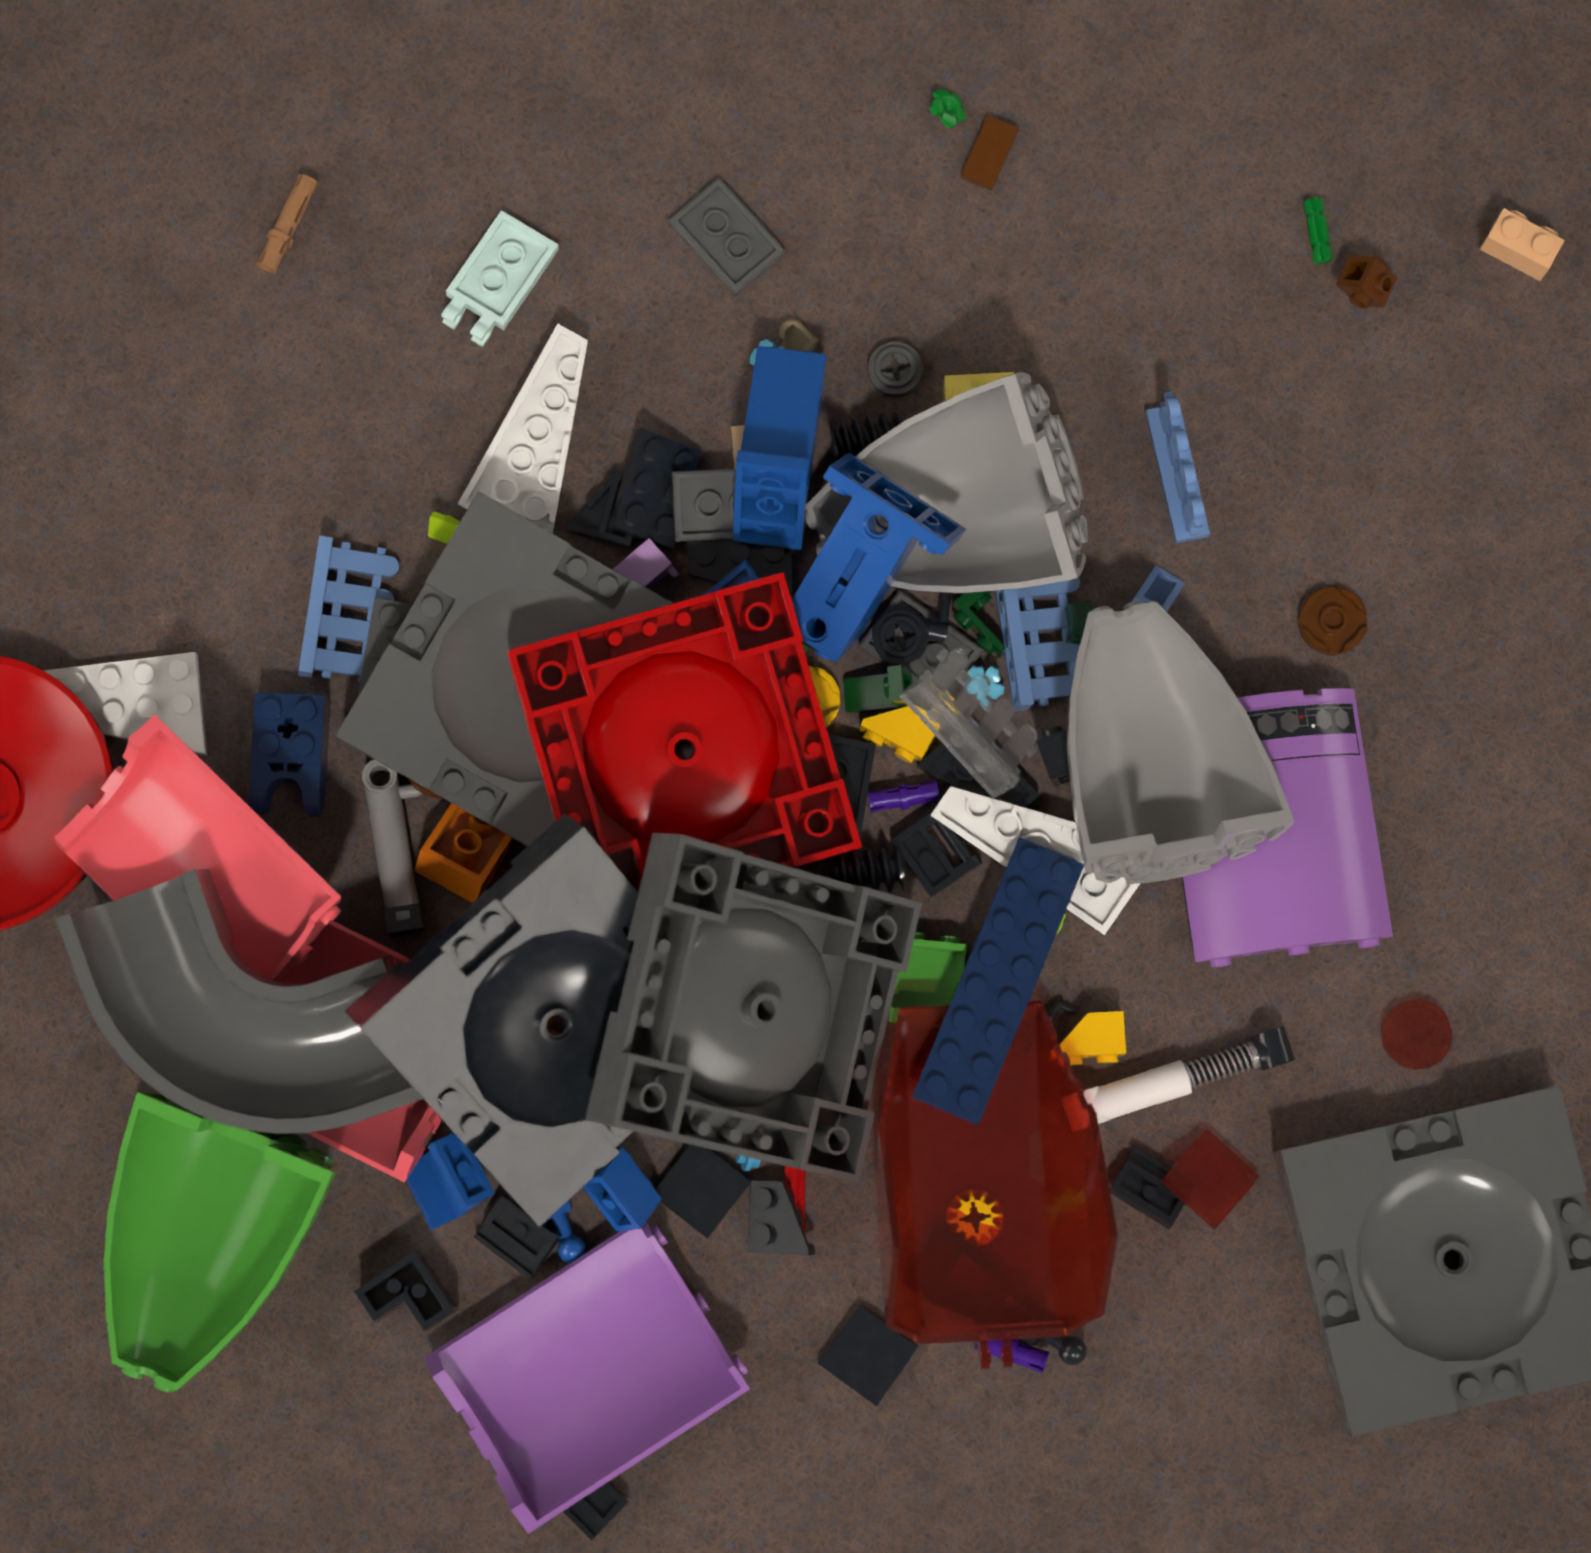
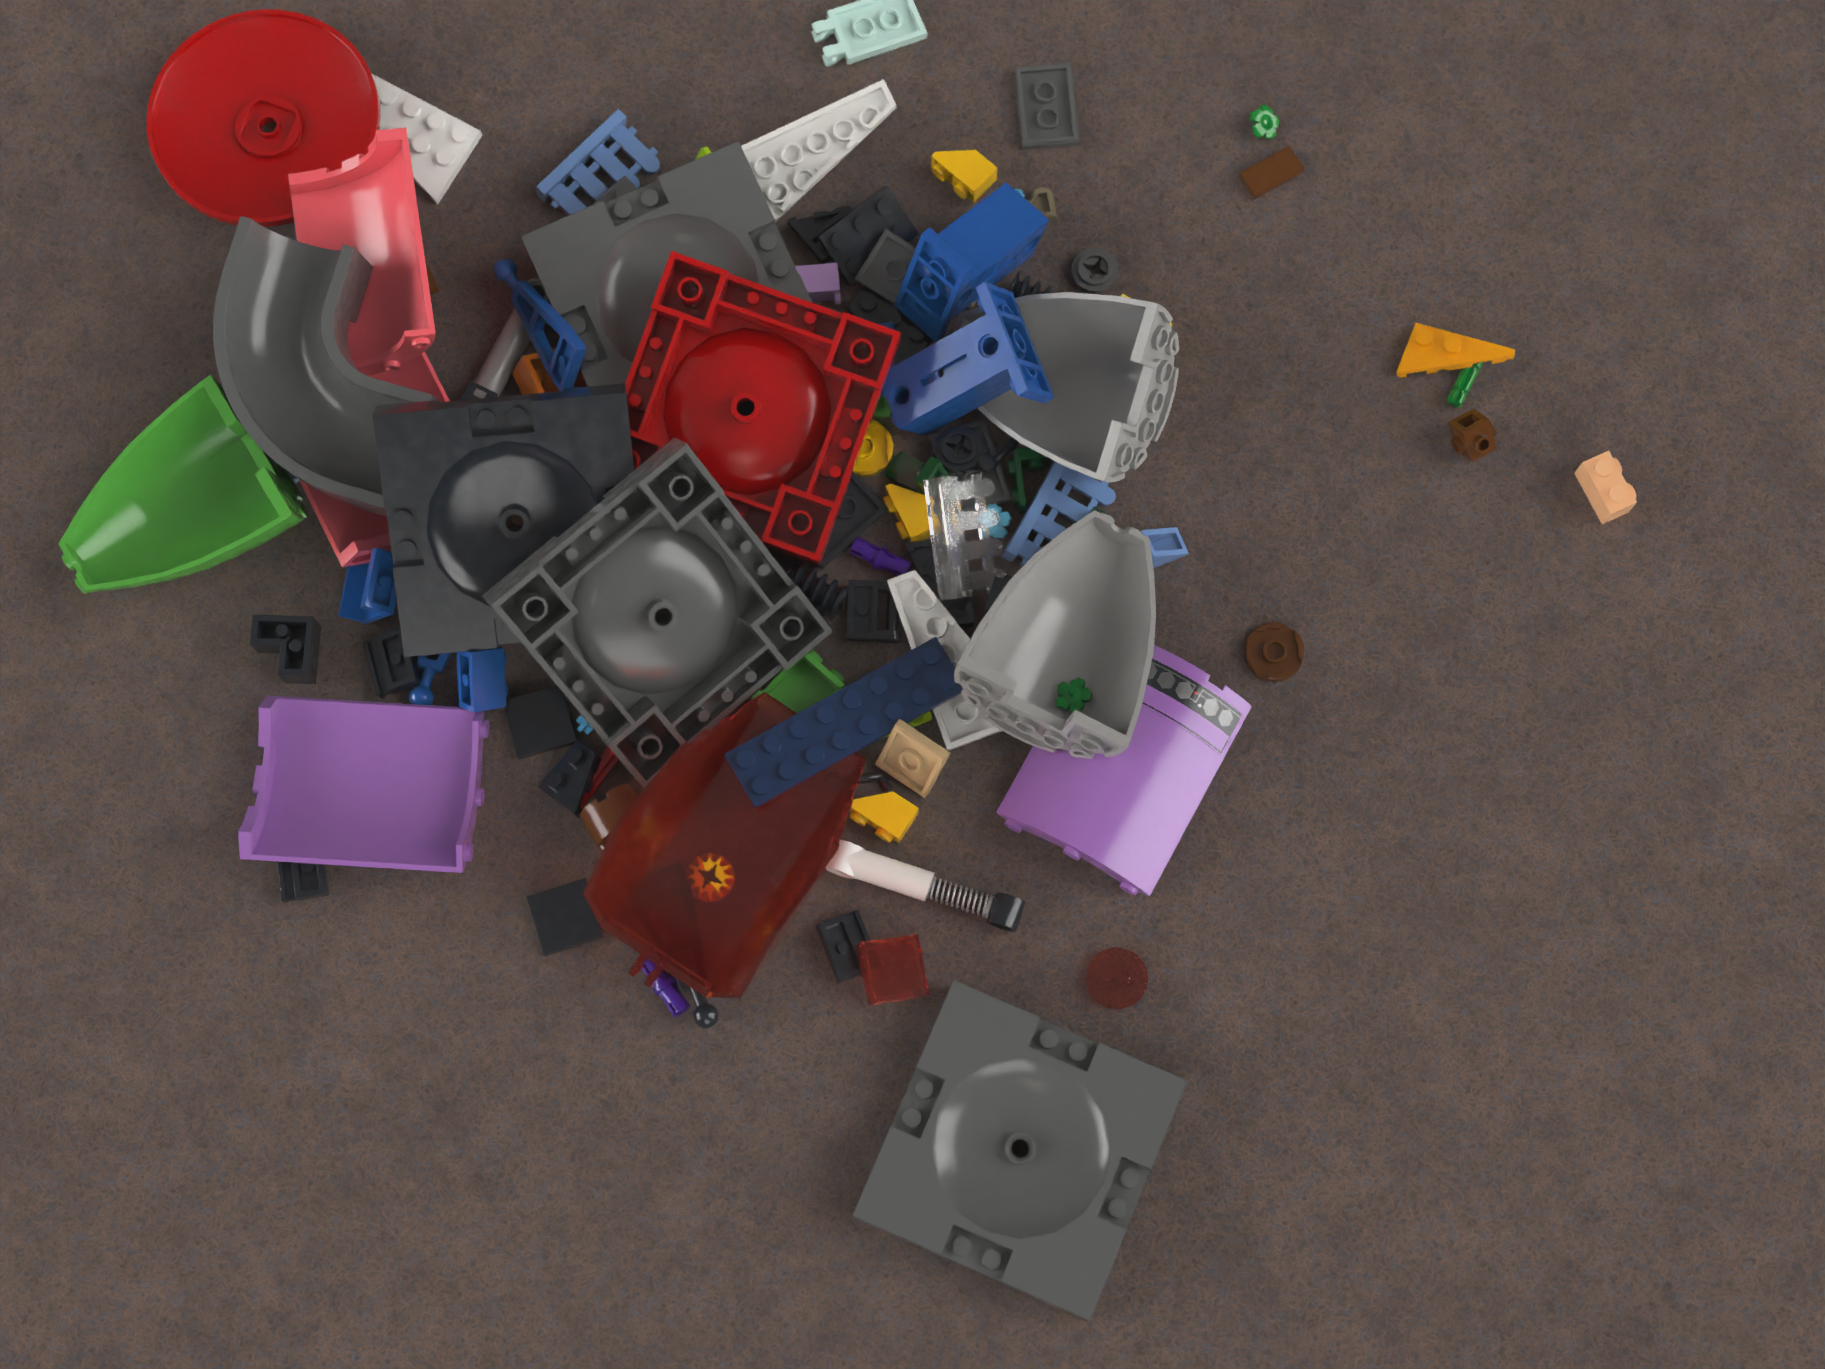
camera: 35 degrees right, 5 degrees down
dark blue brick [249,692,331,817] -> none
medium blue fence [1145,391,1210,544] -> none
none -> blue plate [493,258,587,391]
none -> reddish brown brick [580,784,654,854]
none -> tan tile [875,719,950,798]
none -> yellow slope [931,150,998,203]
none -> green plant [1055,677,1093,713]
none -> light orange wing [1396,323,1515,378]

